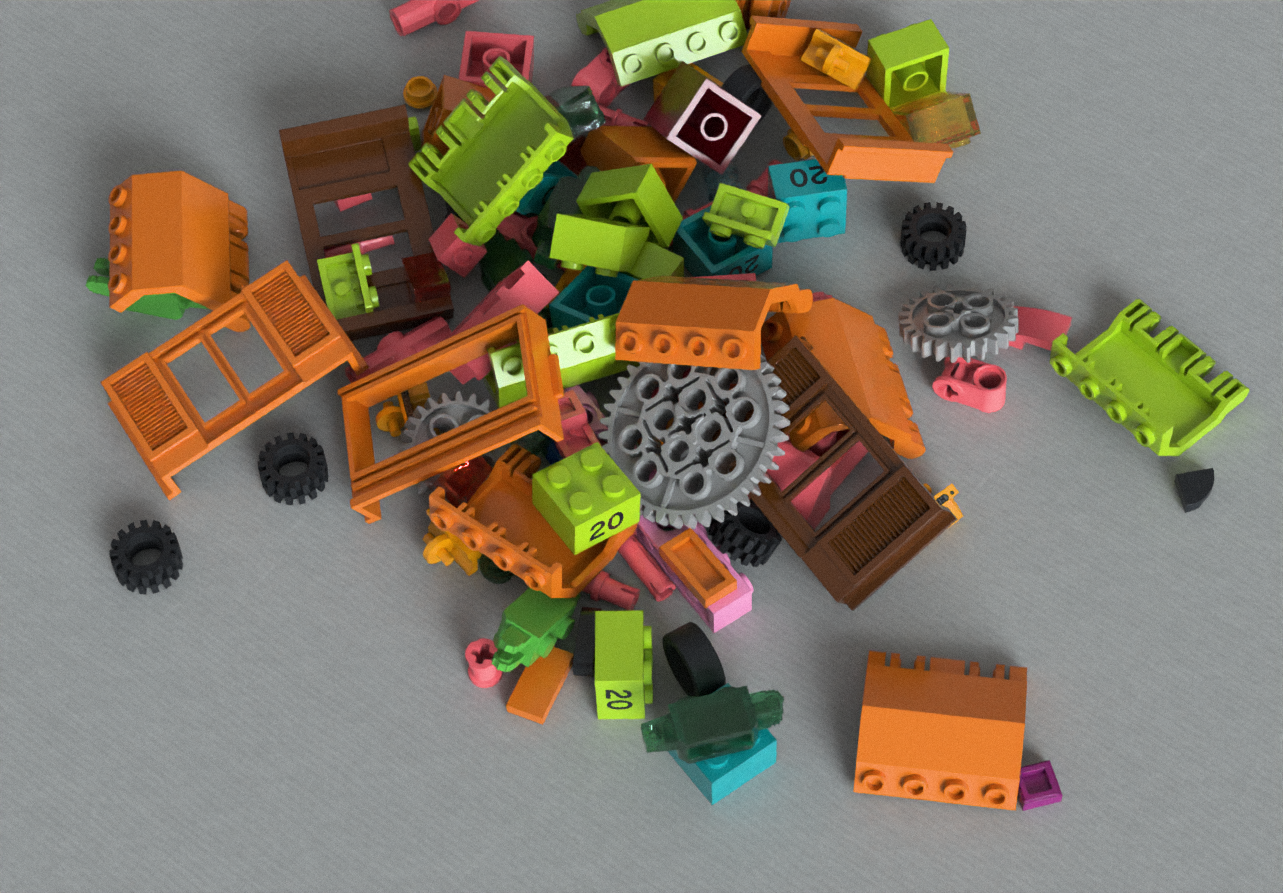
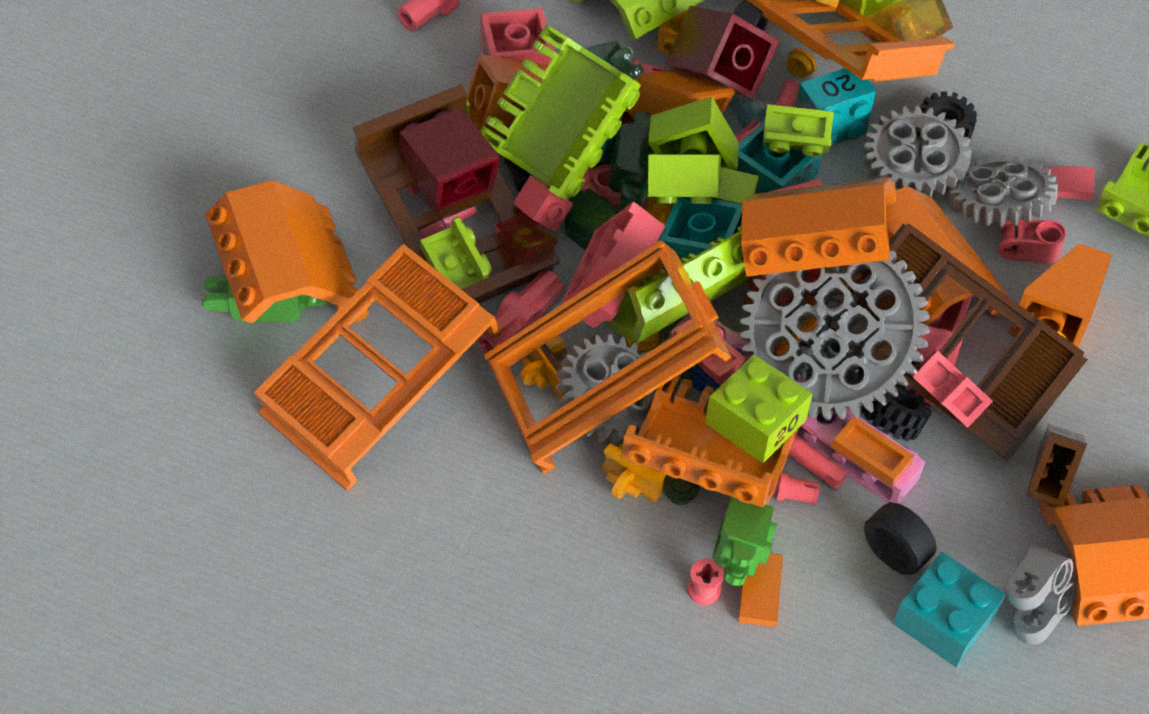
camera: 20 degrees left, 0 degrees up
black tyre [109,520,183,594] -> none
black tyre [257,433,329,505] -> none
light orange plate [403,76,437,109] -> none
clear red slope [424,455,493,508] -> none
coral piece [571,47,630,108] -> none
black beam [573,607,602,677] -> none
lime brick [595,610,653,719] -> none
clear green hinge [641,686,784,764] -> none
none -> dark red slope [398,108,500,214]
none -> light grey gear [863,106,972,197]
none -> coral slope [910,349,993,428]
none -> light grey piece [1007,545,1076,645]
none -> orange slope [1009,244,1112,347]
none -> reddish brown slope [1027,424,1087,507]

